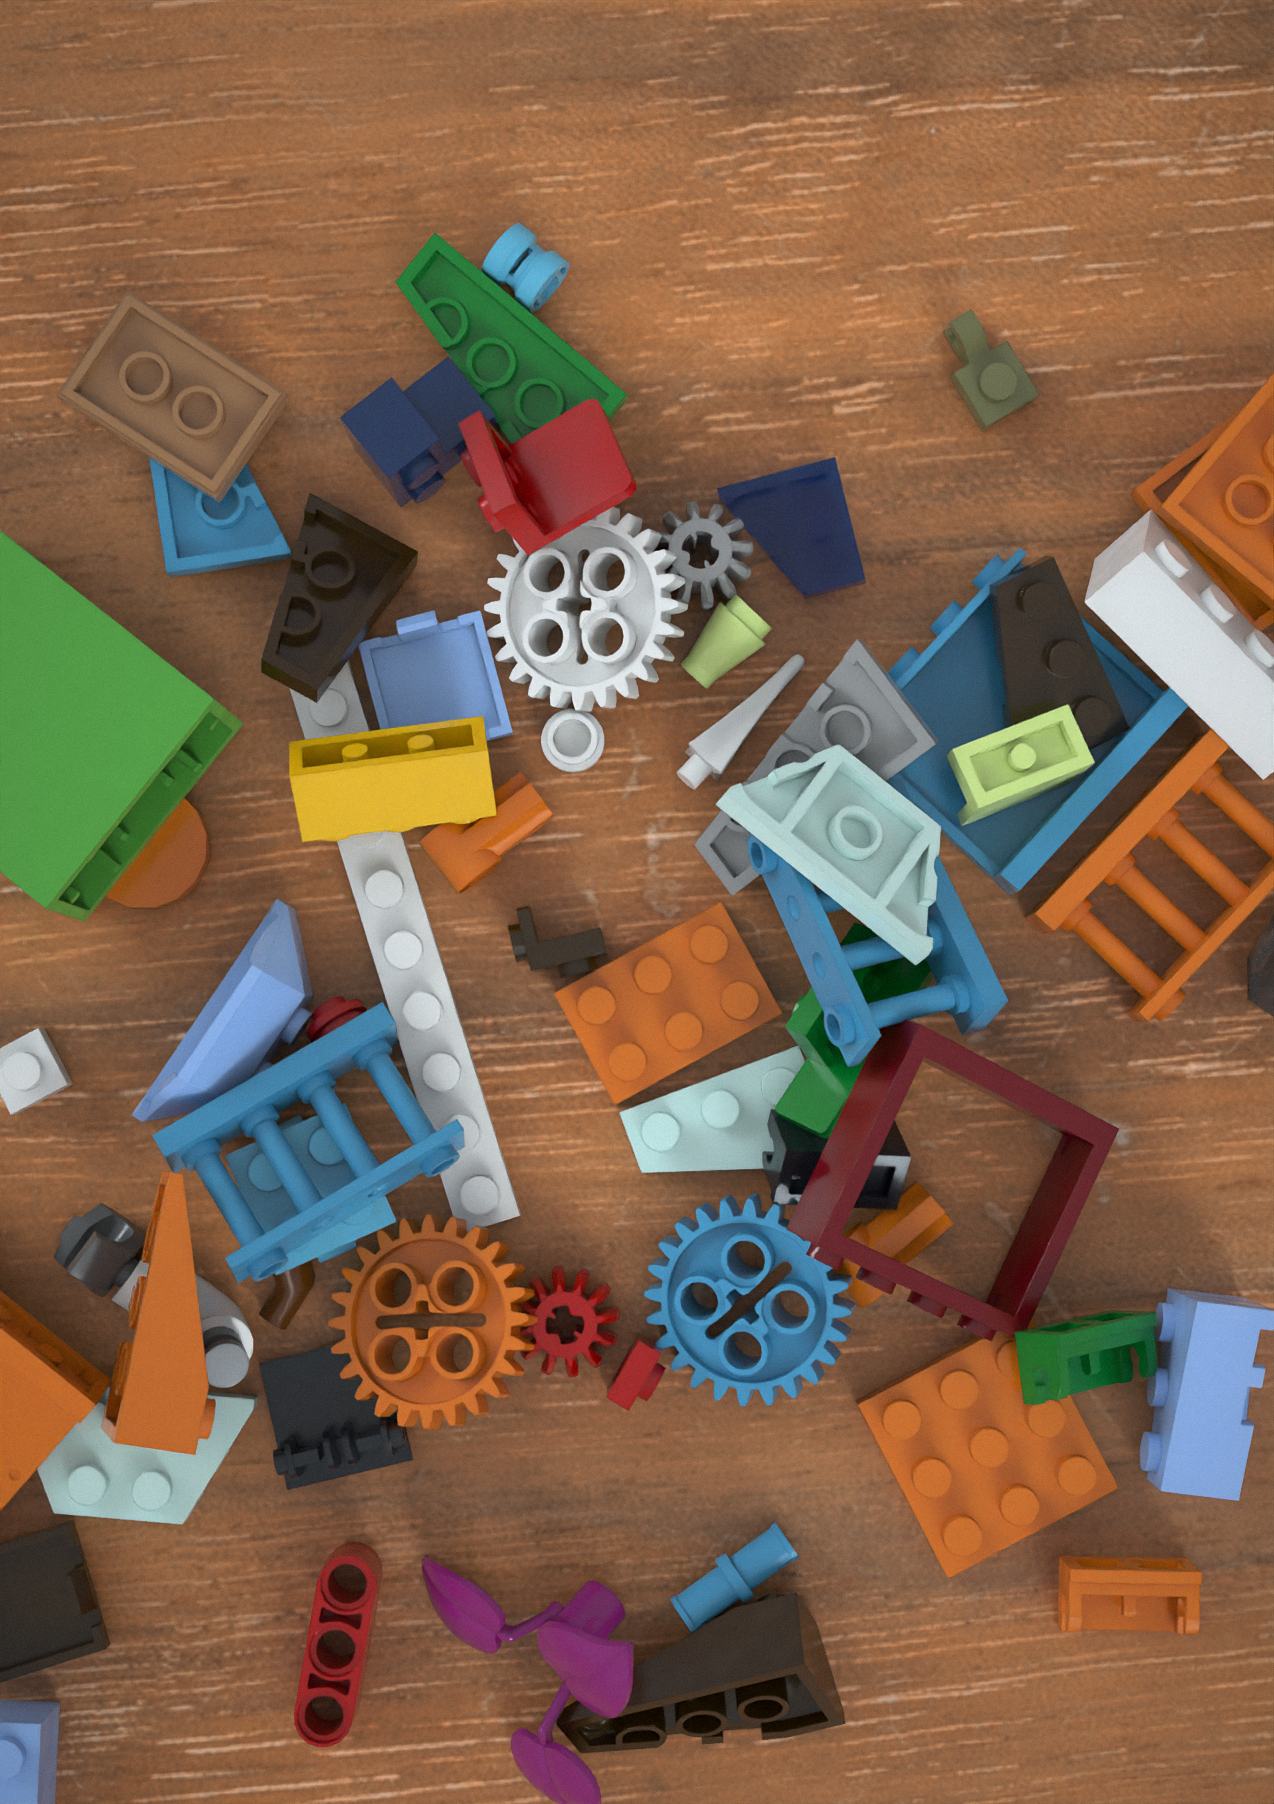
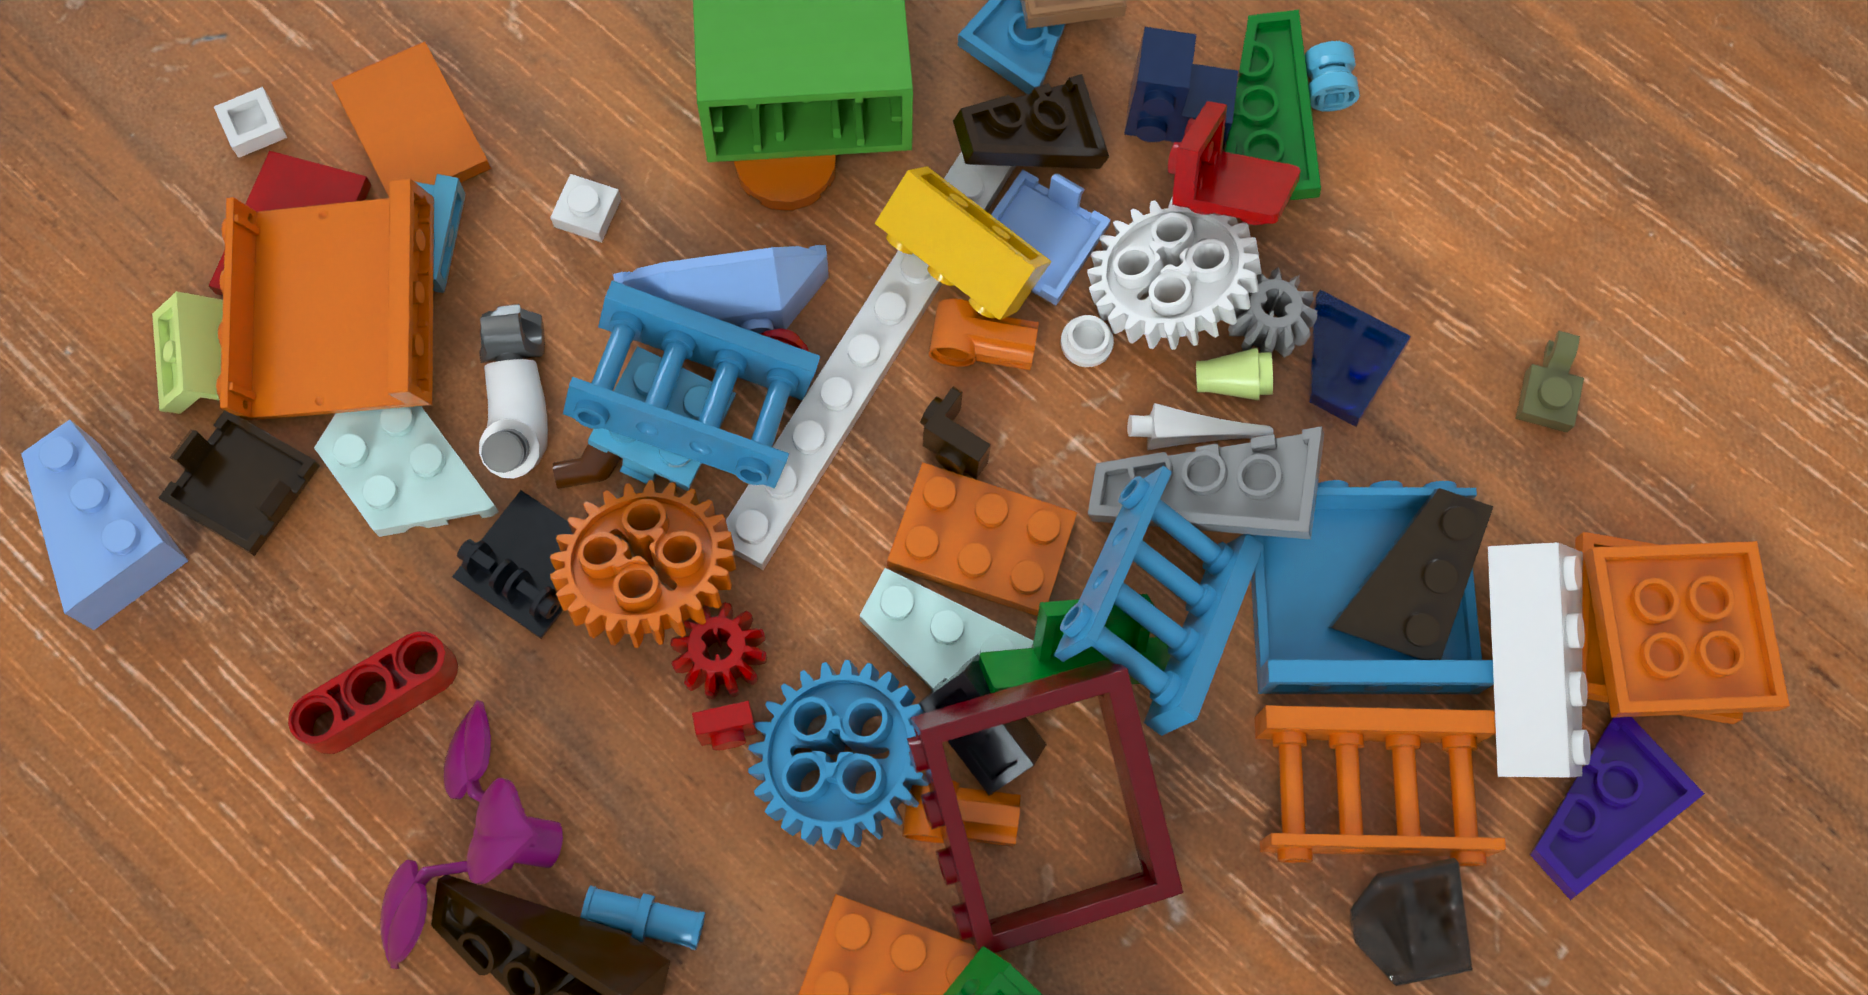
camera: 45 degrees right, 15 degrees down
orange wedge [101,1171,216,1455] -> none
light aqua wing [715,744,941,965] -> none
yellowish green panel [946,704,1095,826] -> none

